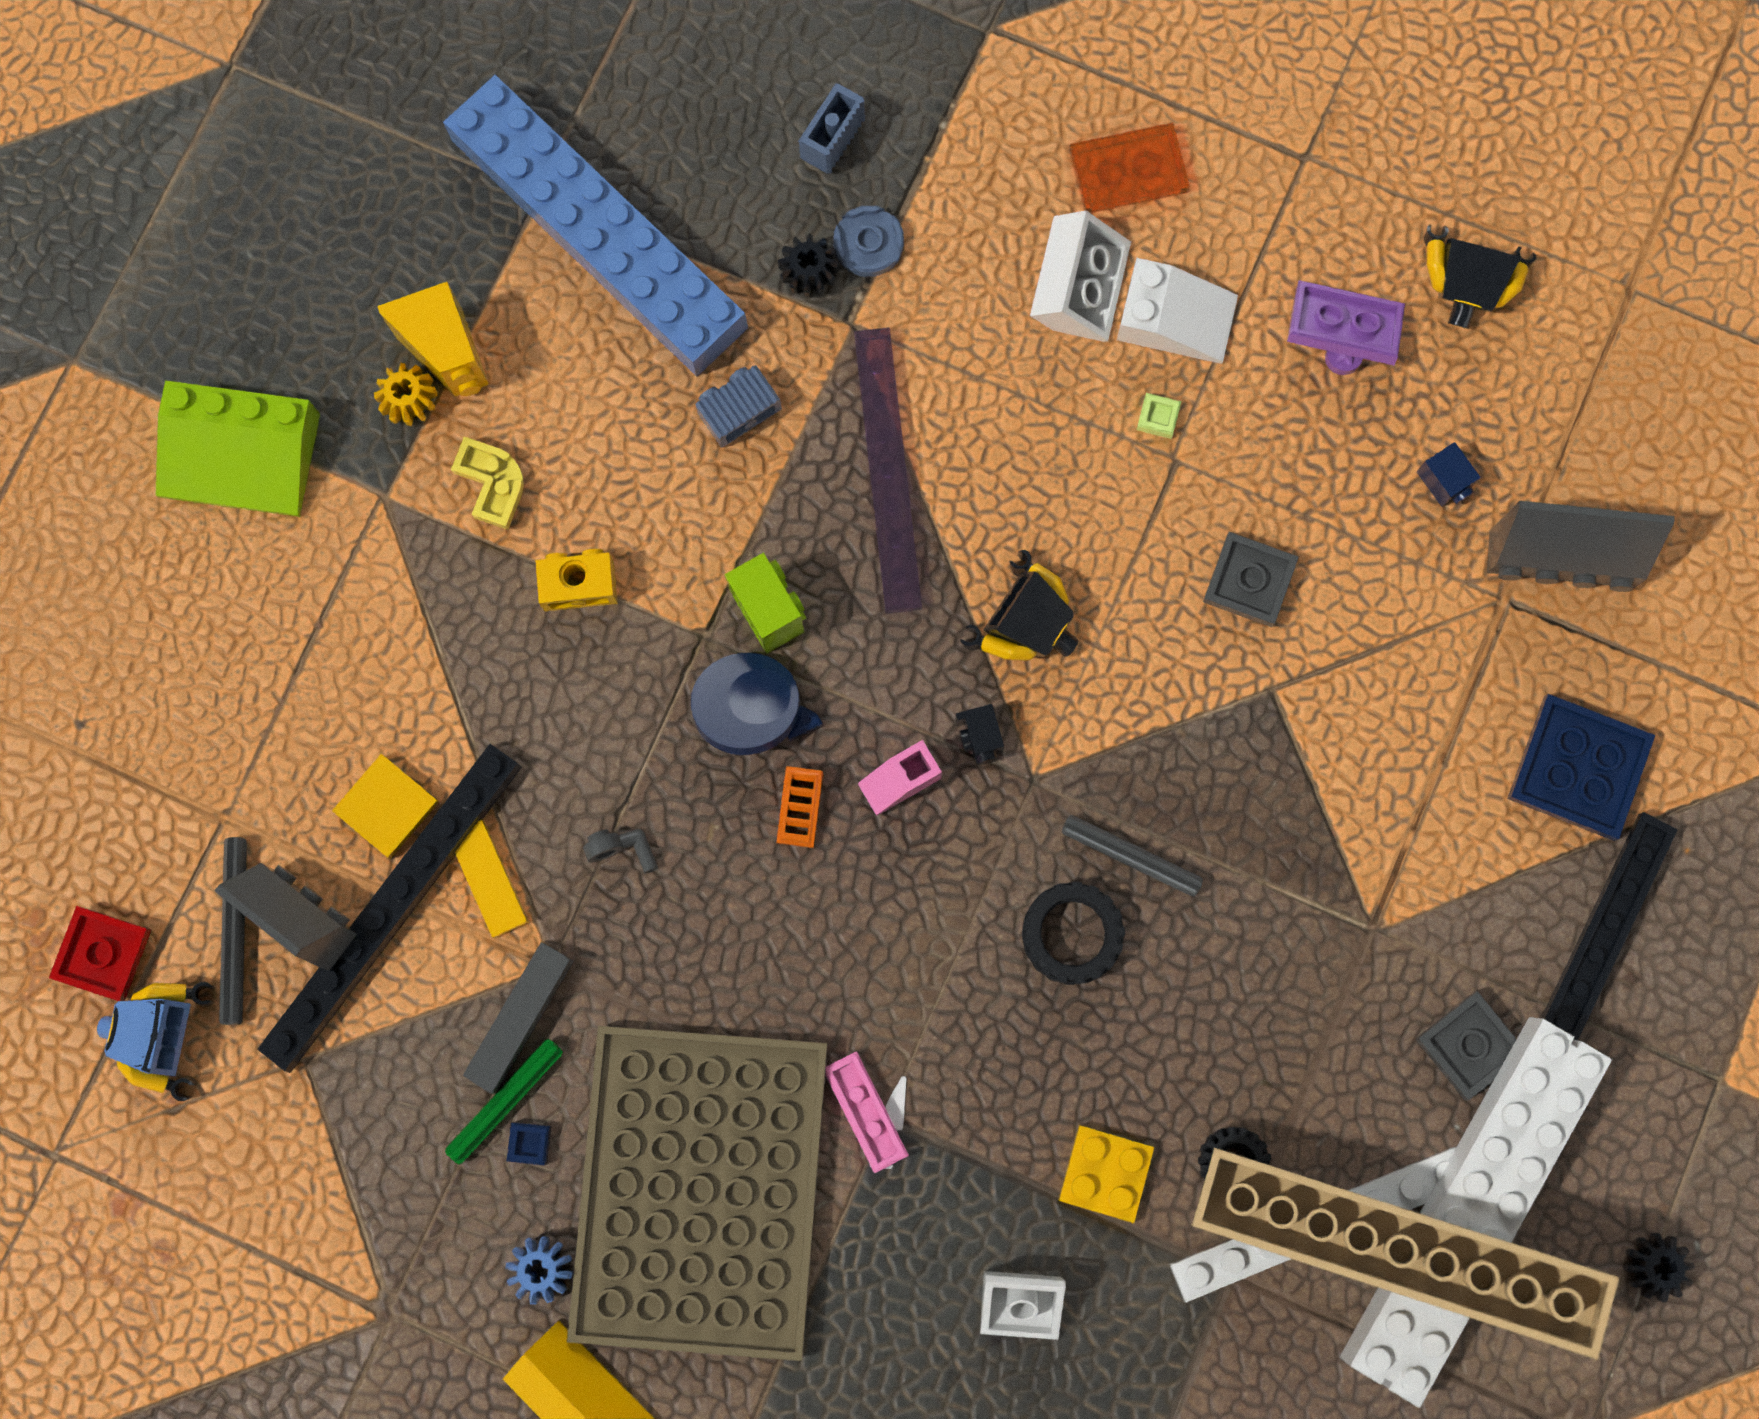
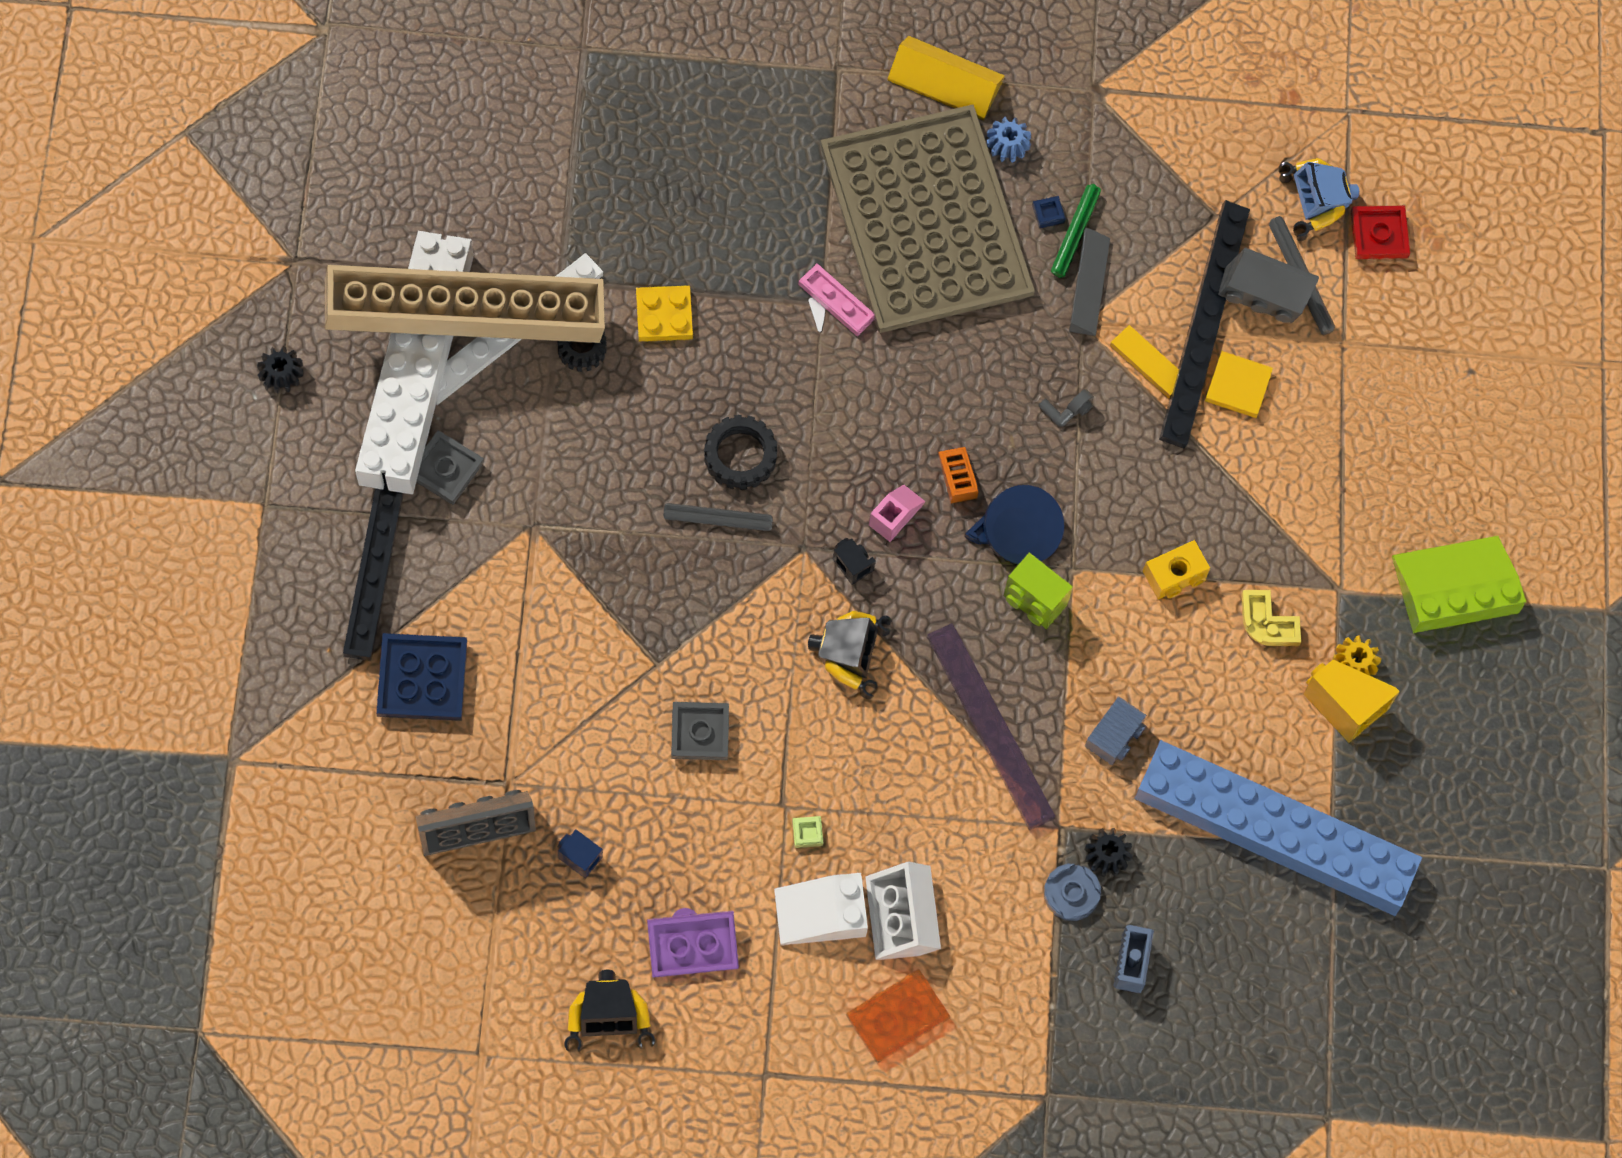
camera: 150 degrees right, 10 degrees down
white slope [980,1271,1065,1340] -> none

